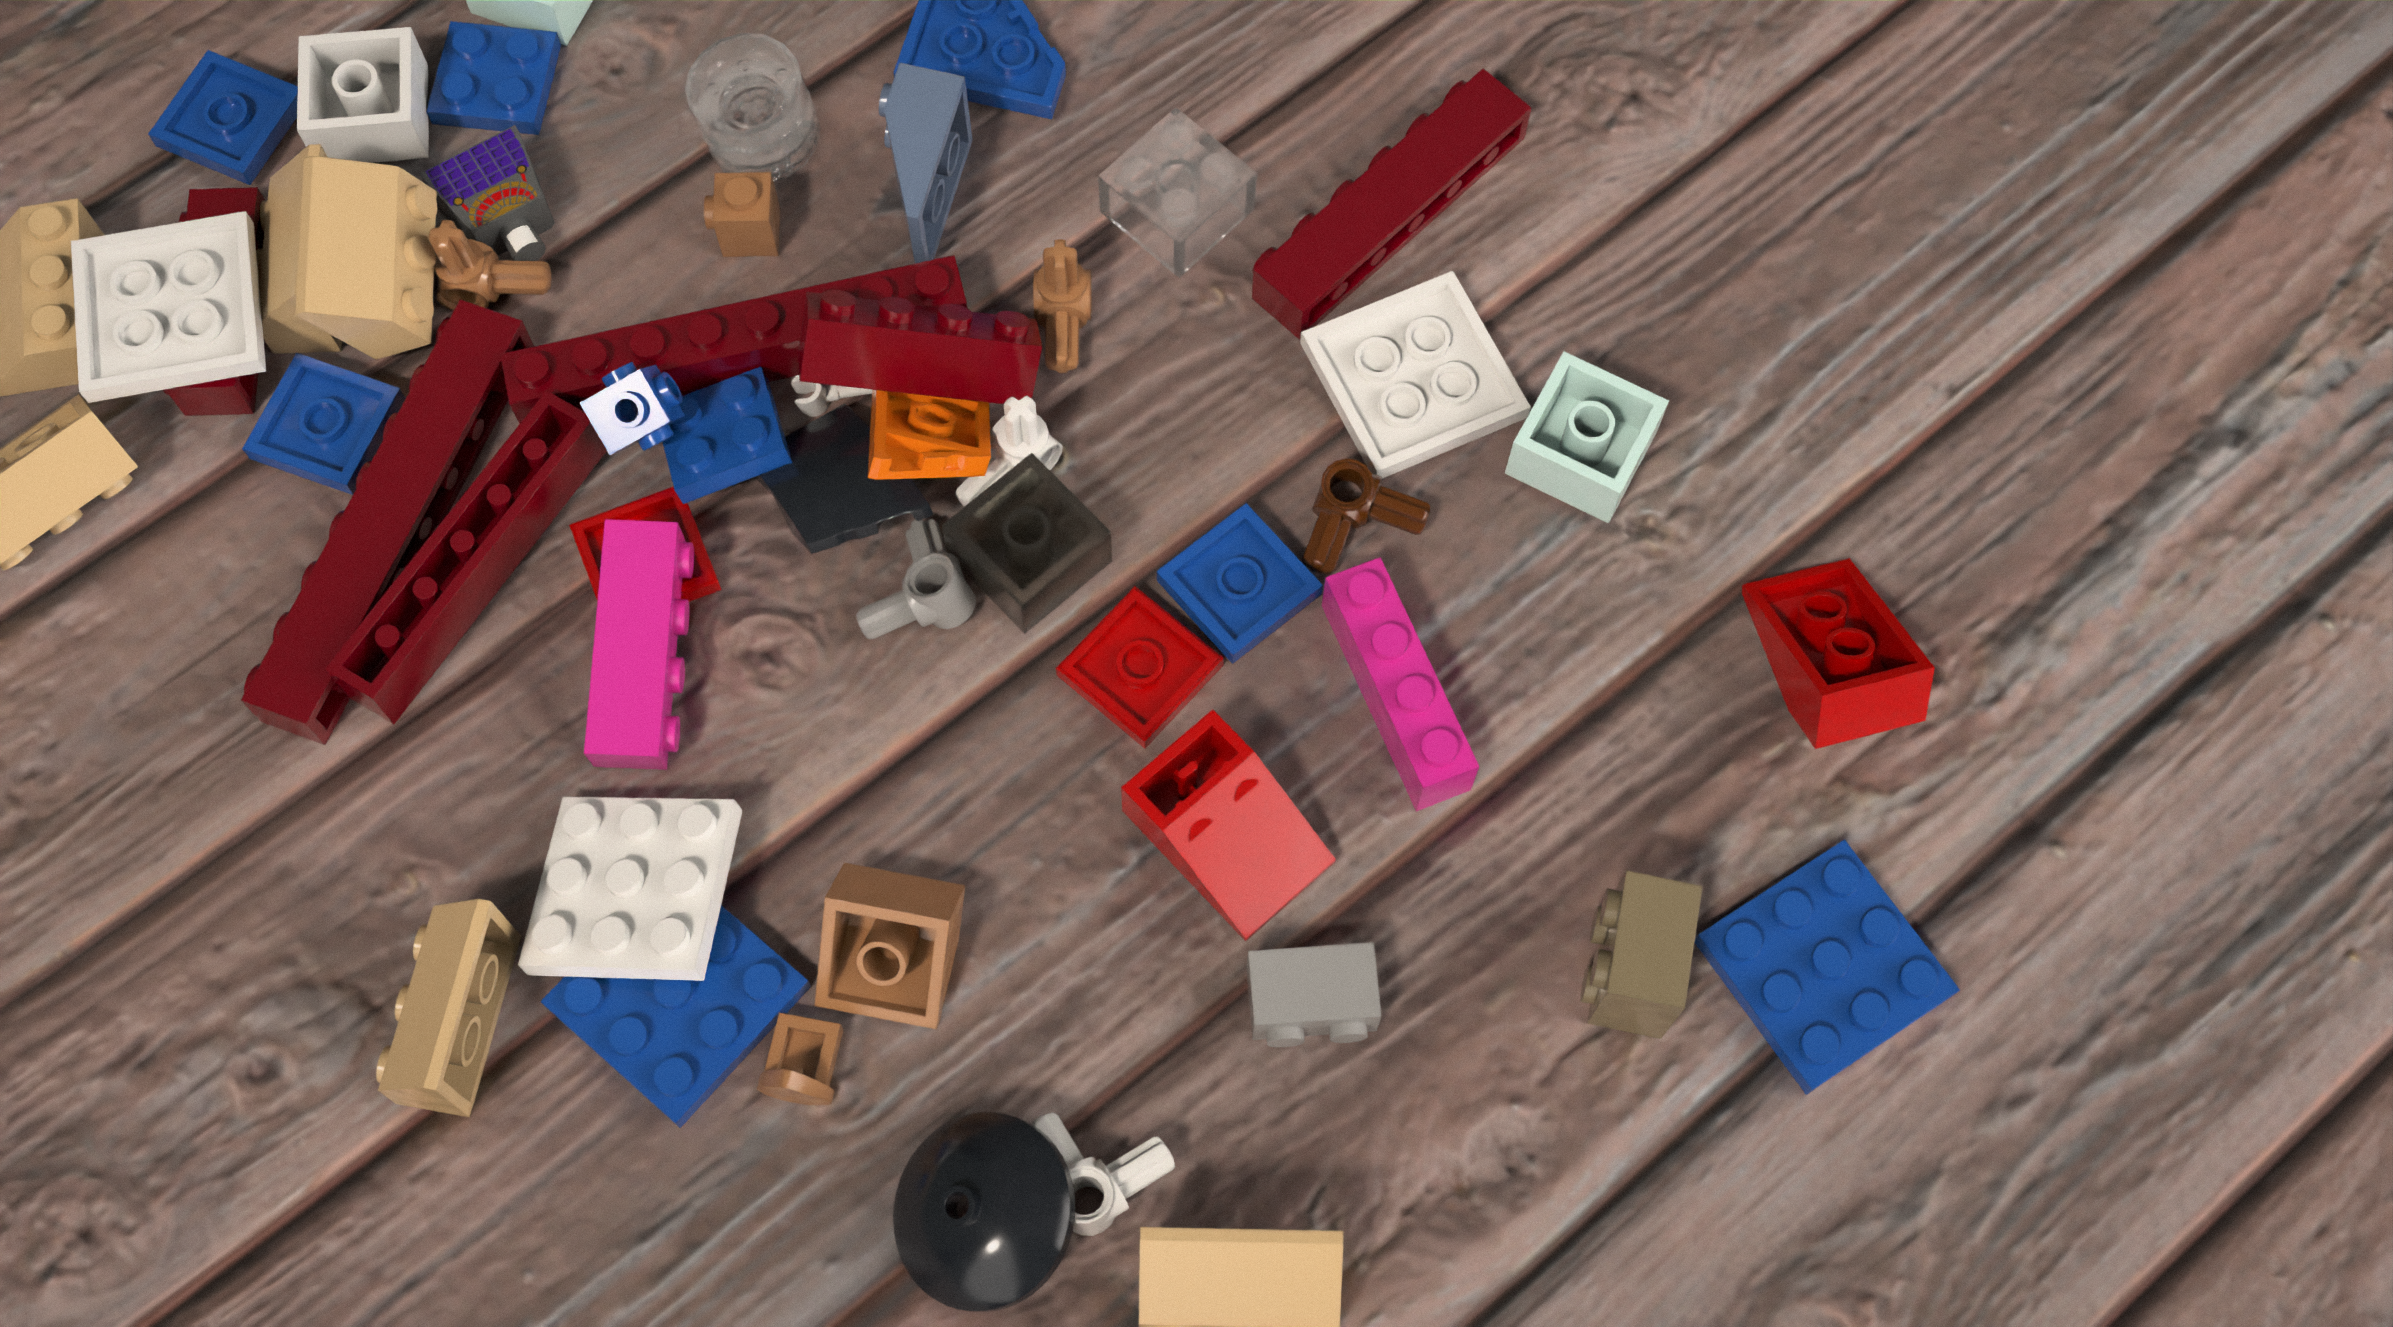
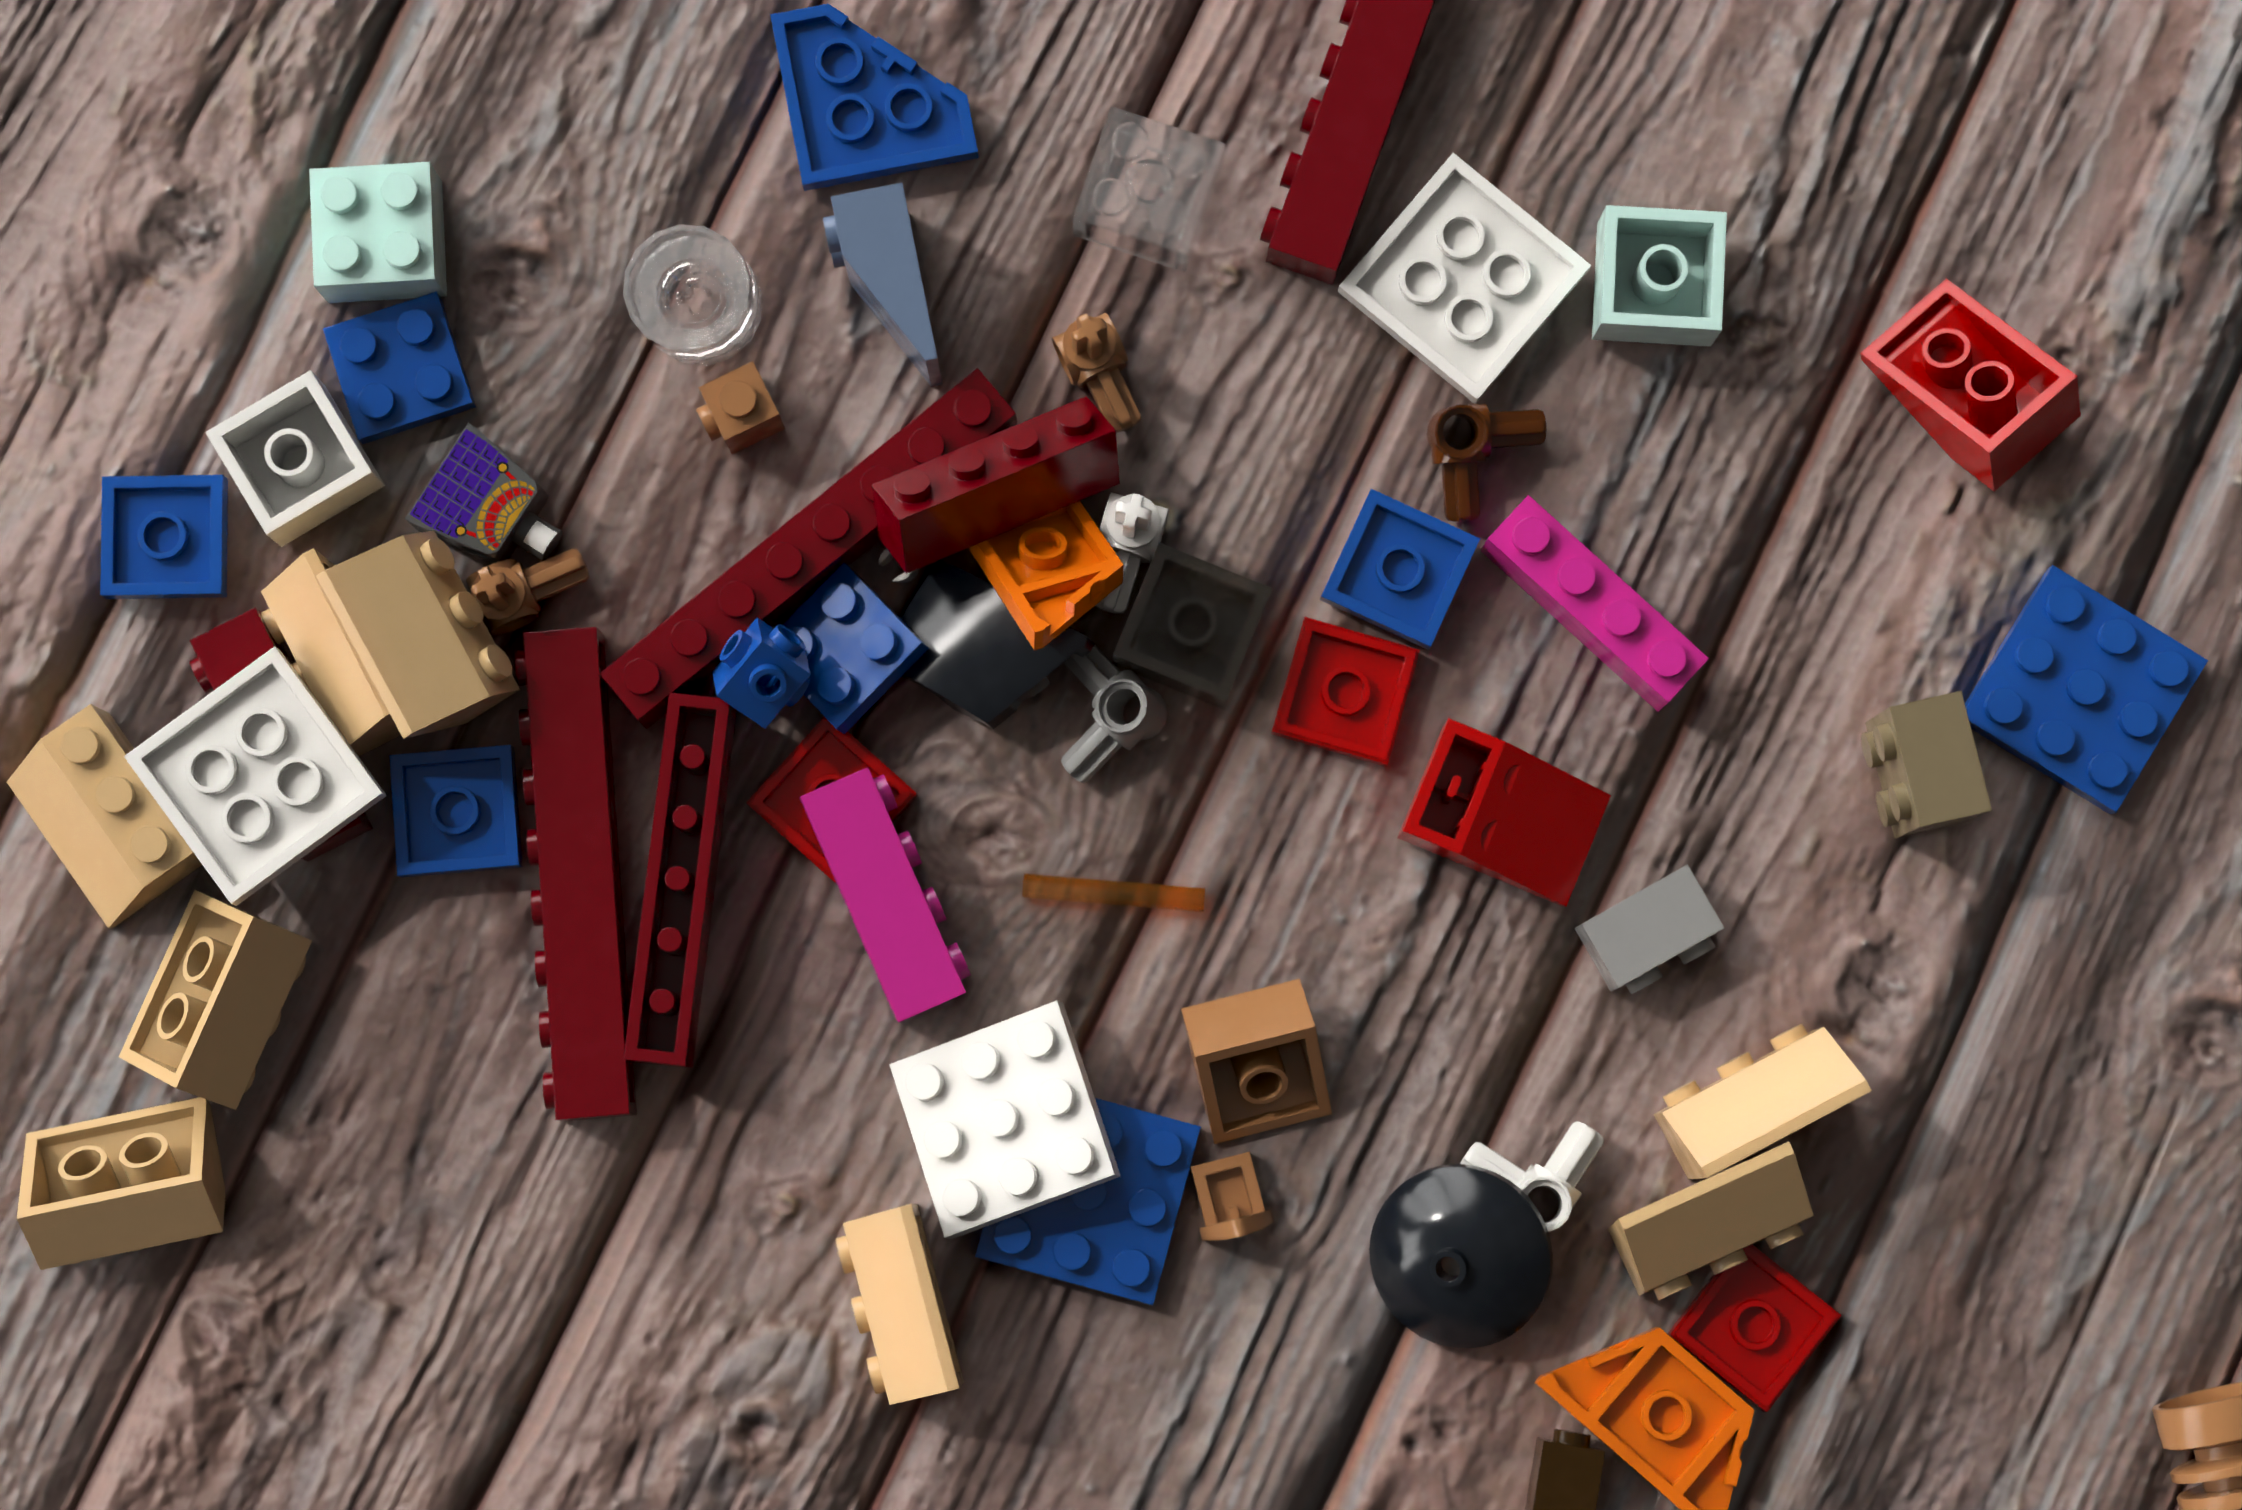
camera: 25 degrees left, 15 degrees up
none -> clear orange bar [1022,873,1205,912]
none -> slope [1653,1023,1872,1179]

